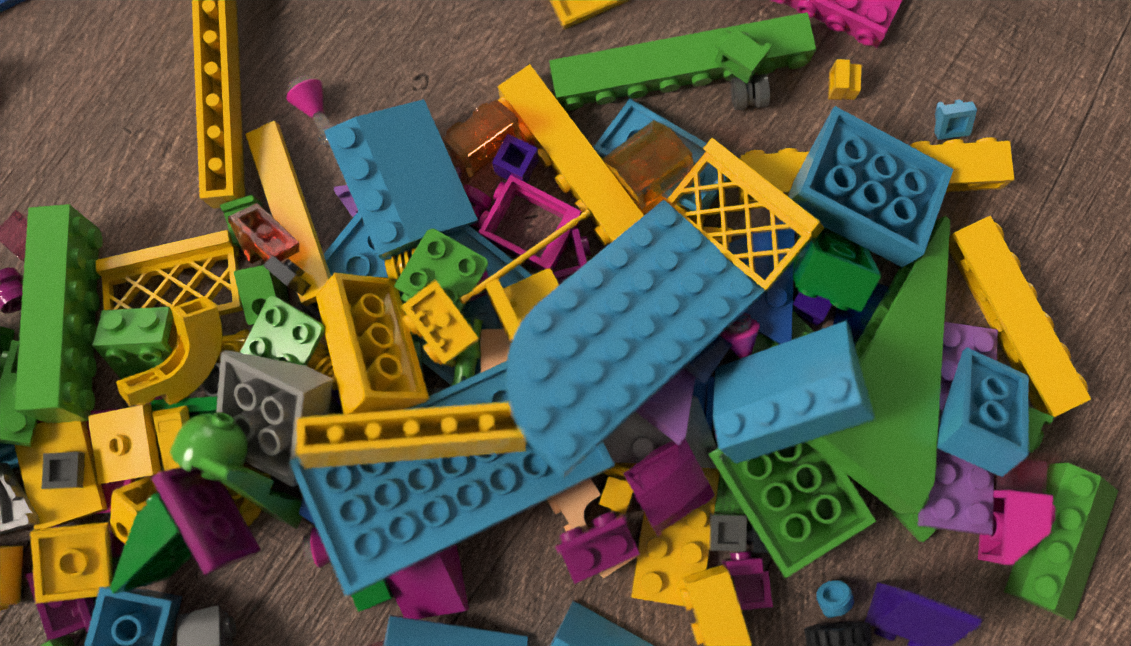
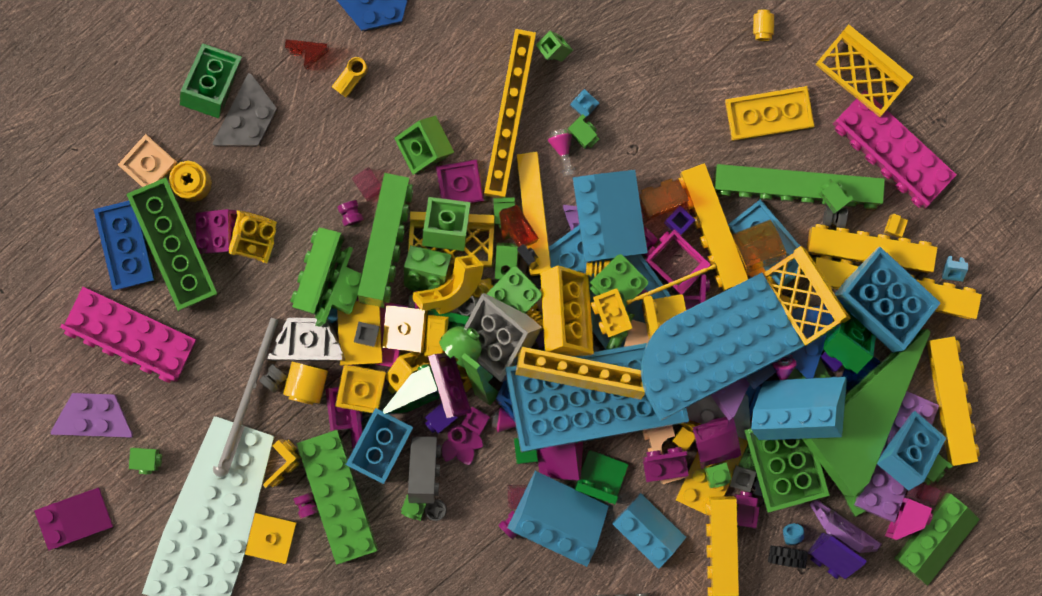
camera: 10 degrees right, 5 degrees up
none -> bright green slope [394,115,454,175]
none -> bright green slope [422,197,470,251]
none -> dark purple brick [425,403,458,433]
none -> magenta tile [436,160,484,204]
none -> magenta plate [442,425,483,465]
none -> magenta plate [461,407,490,435]
none -> bright green brick [567,114,600,149]
none -> dark azure tile [570,89,599,119]
none -> green bracket [575,450,628,505]
none -> bright green brick [704,462,731,488]
none -> yellow brick [806,224,937,274]
none -> medium lavender wing [810,499,882,553]

